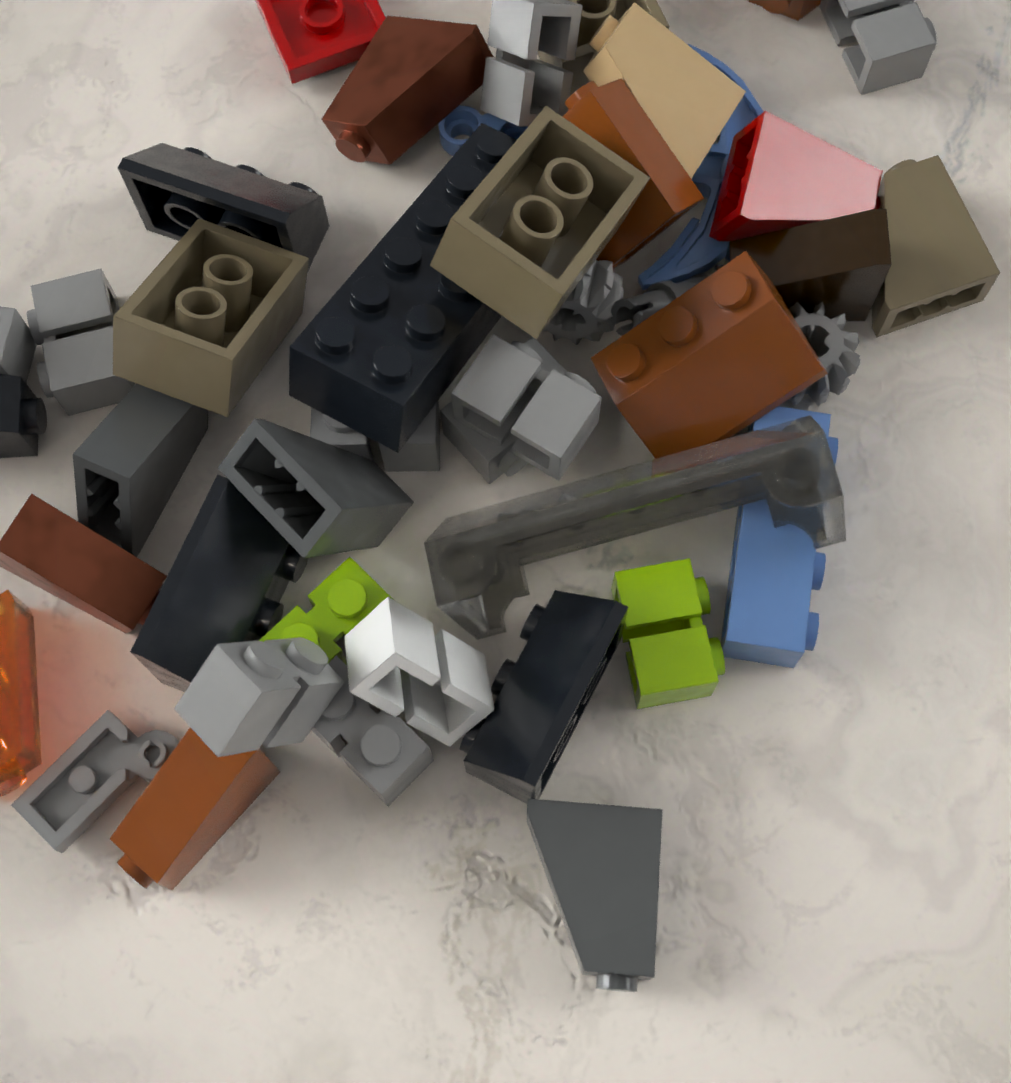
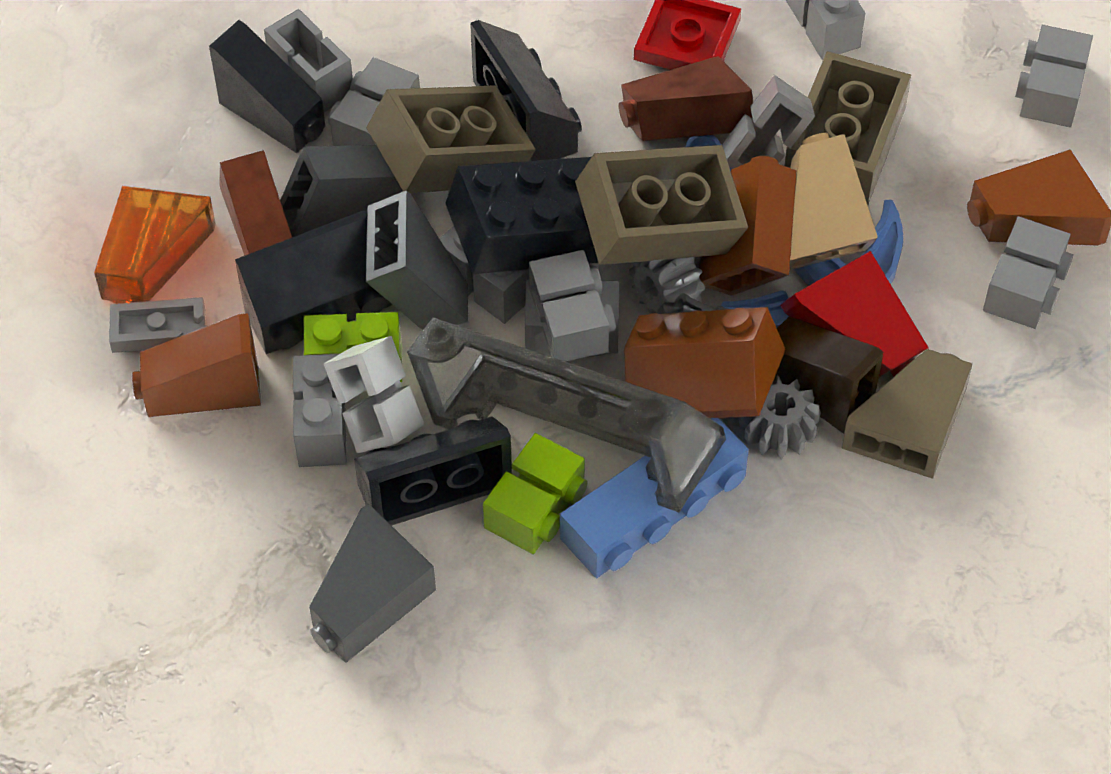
camera: 40 degrees right, 15 degrees down
light grey piece [174,637,345,757] -> none

